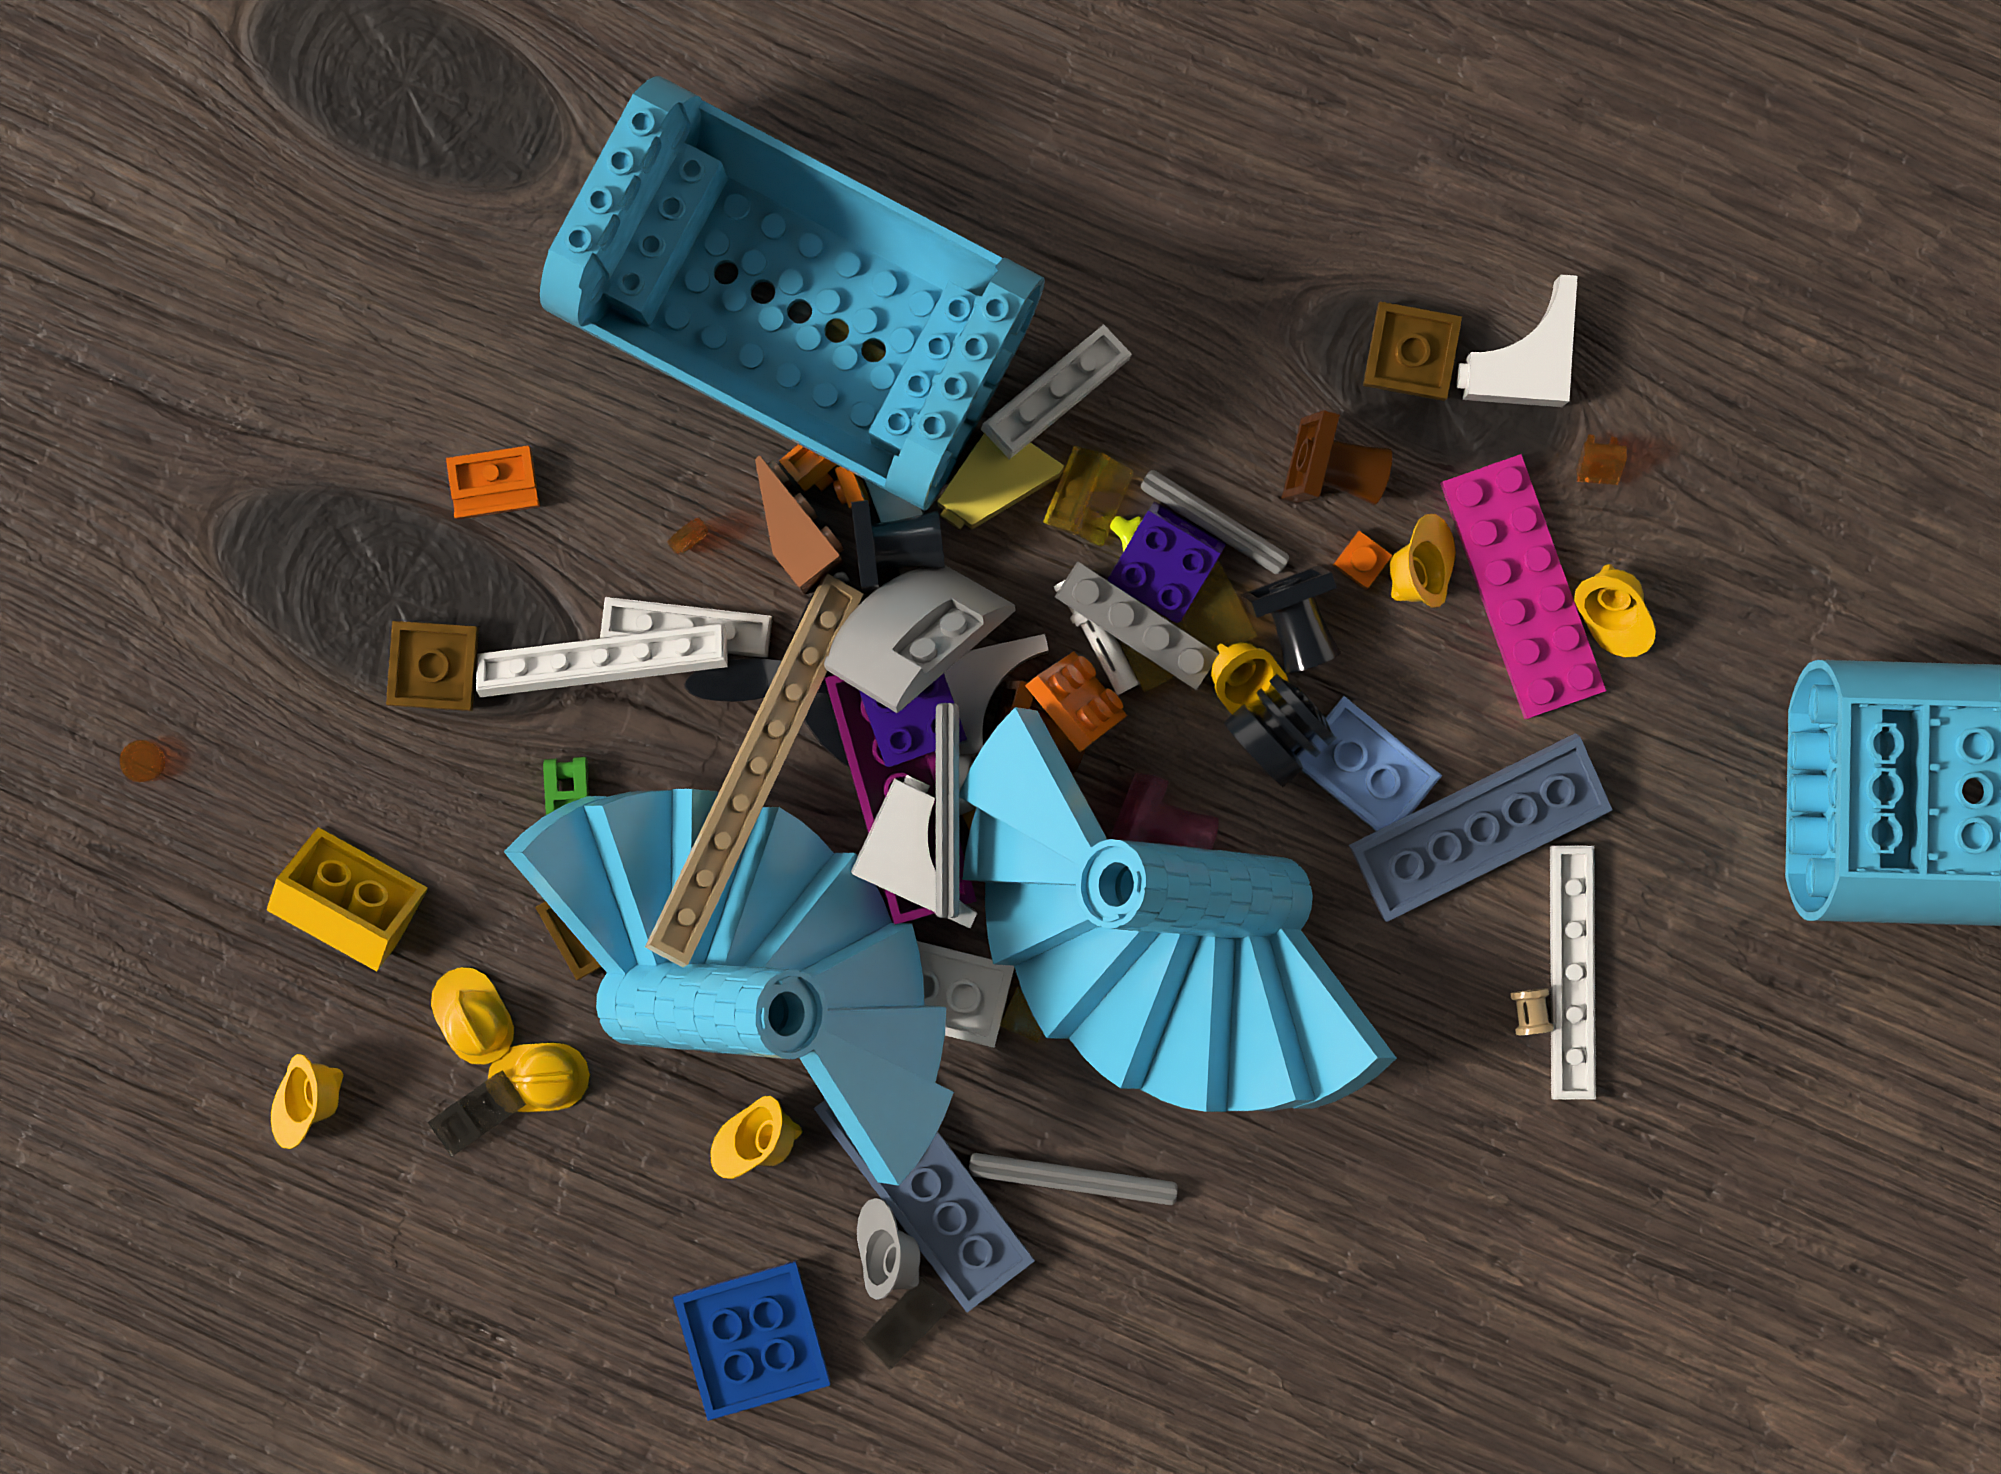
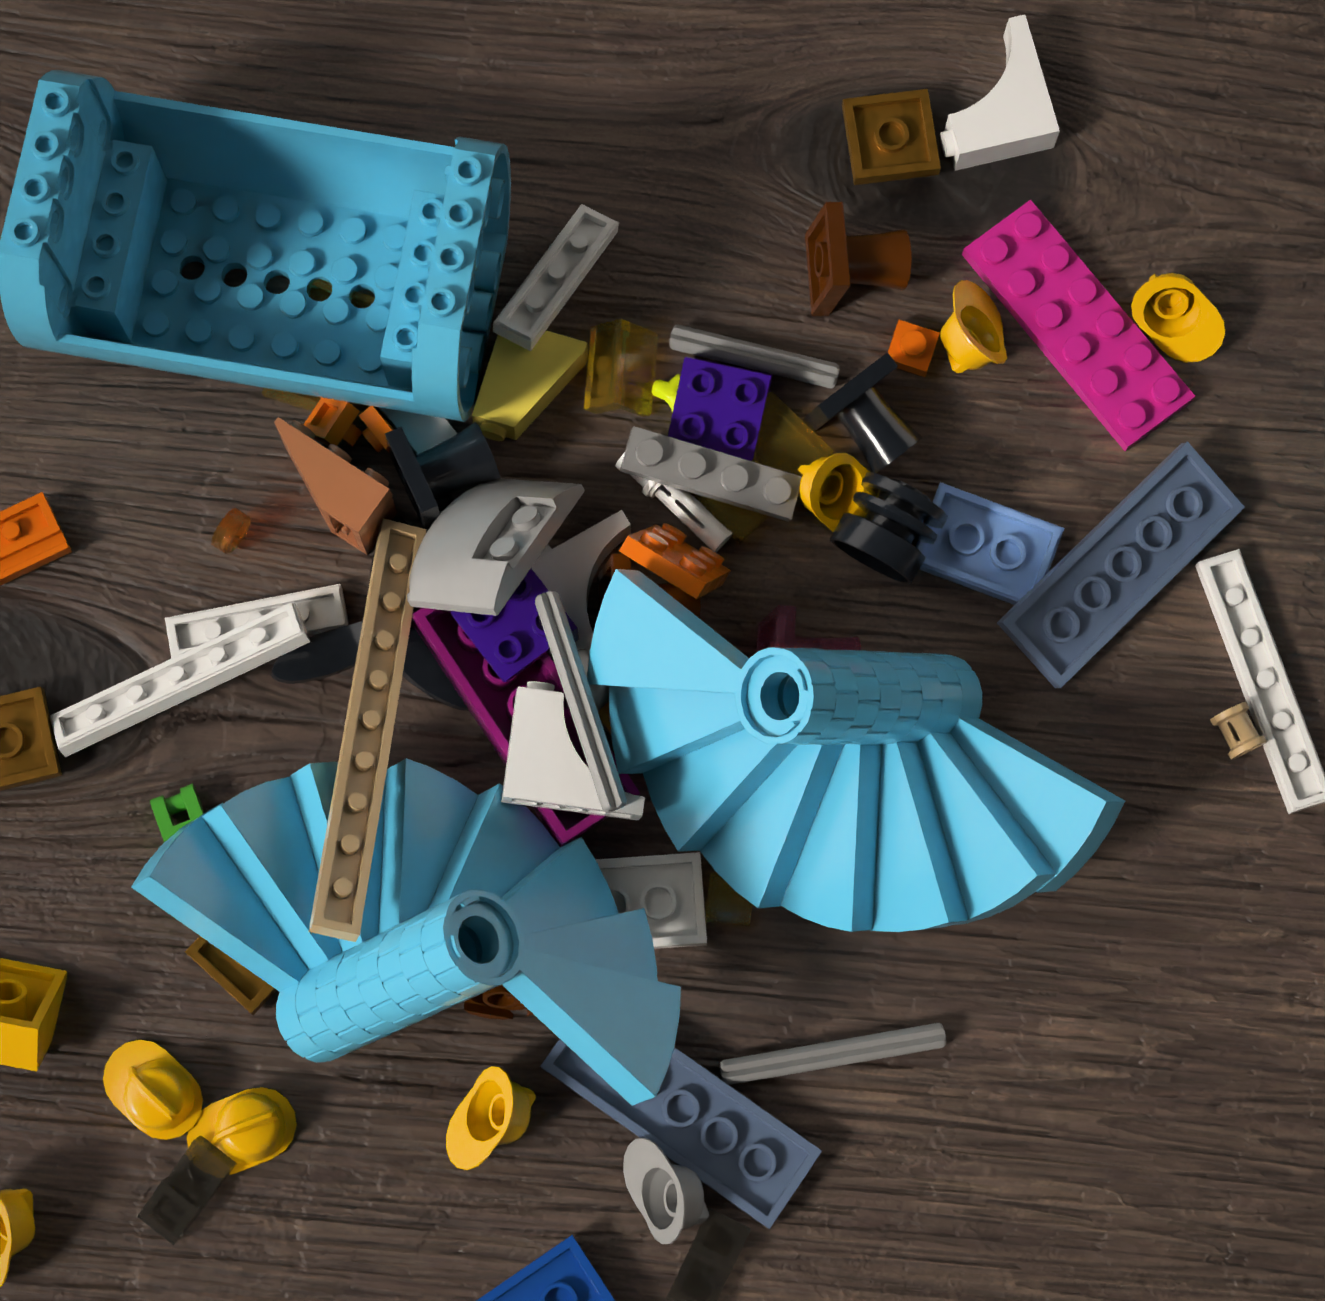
camera: 20 degrees left, 10 degrees down
clear orange tile [1576,434,1627,485] -> none

